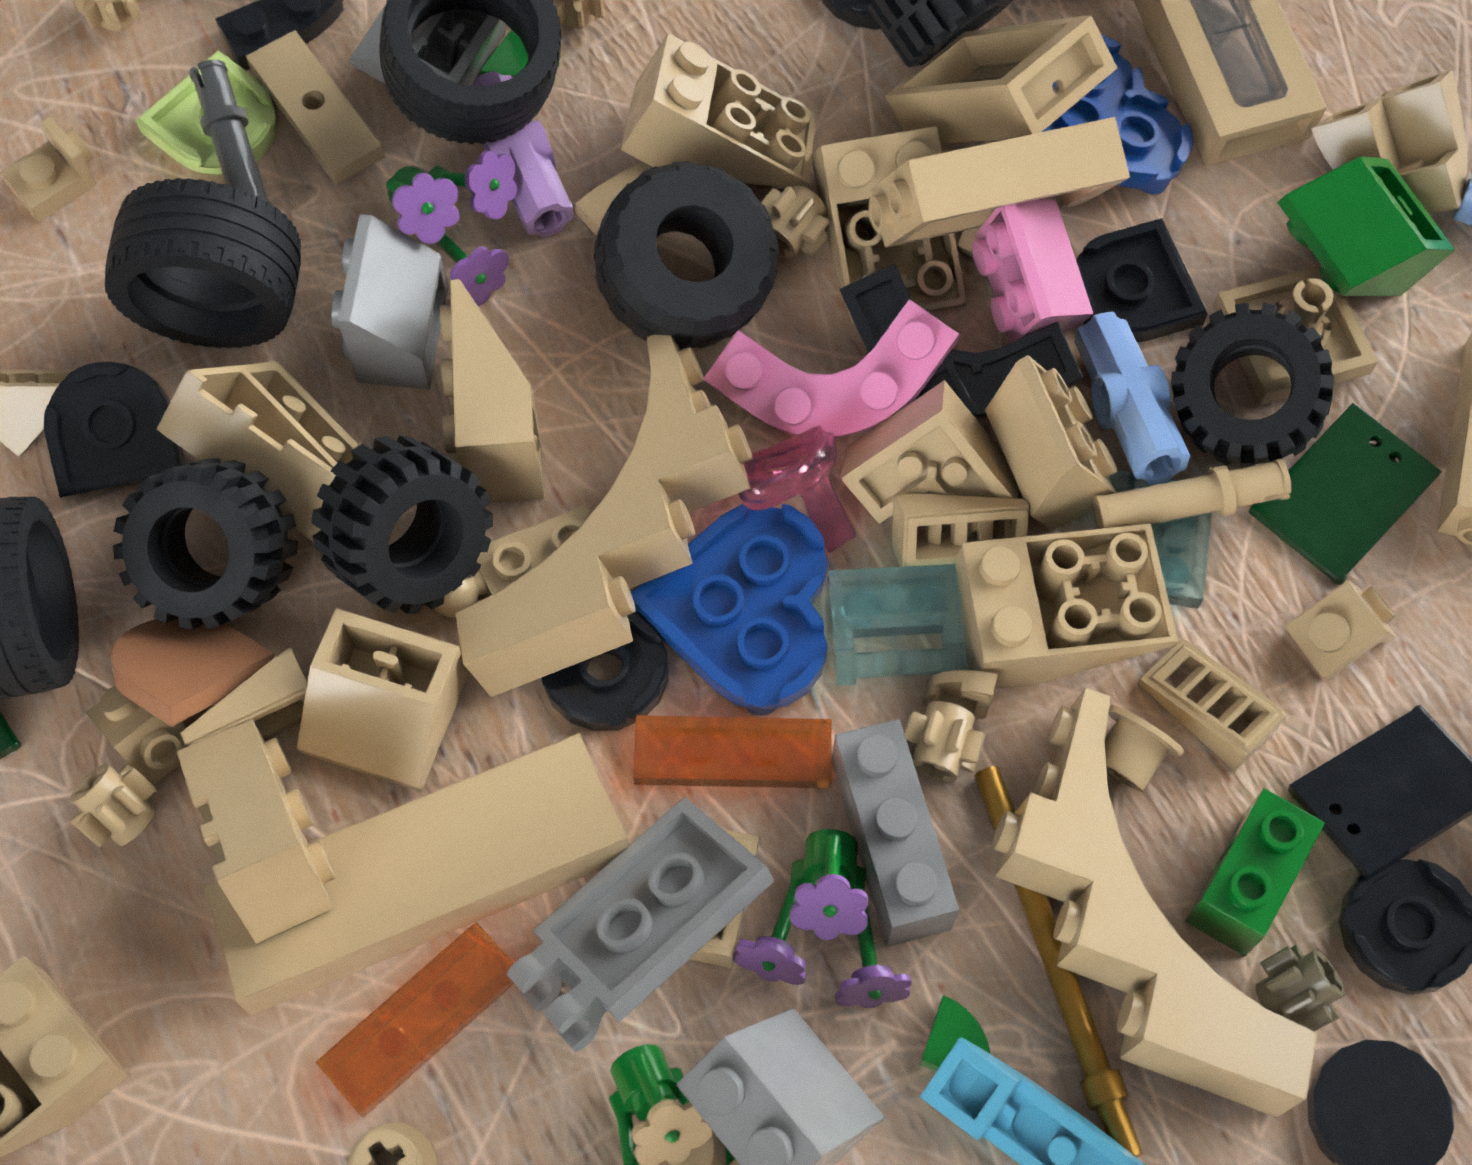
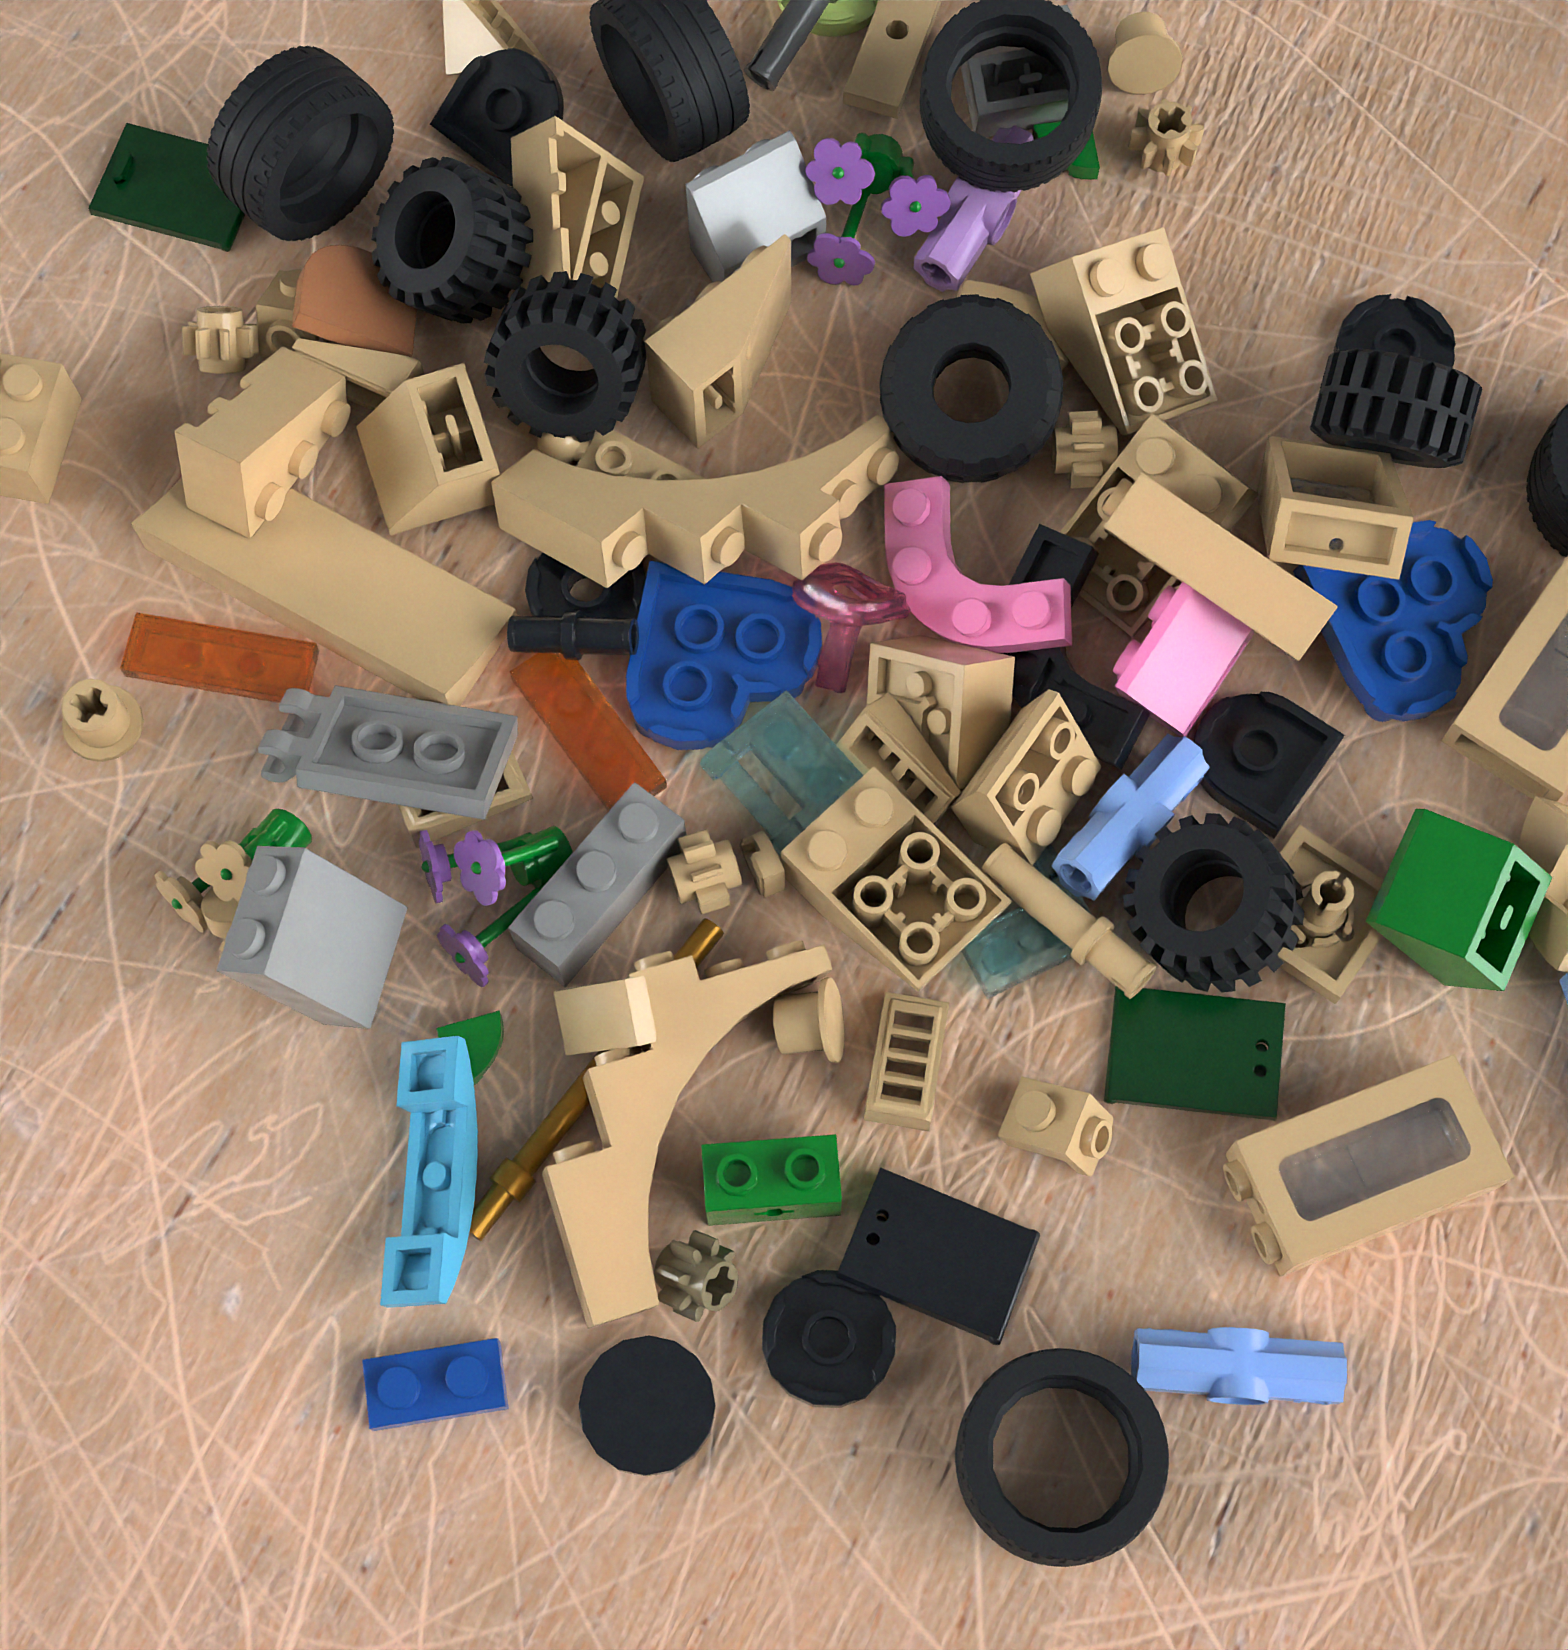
camera: 55 degrees right, 5 degrees up
none -> black pin [507,610,639,660]
none -> tan tile [554,975,657,1056]

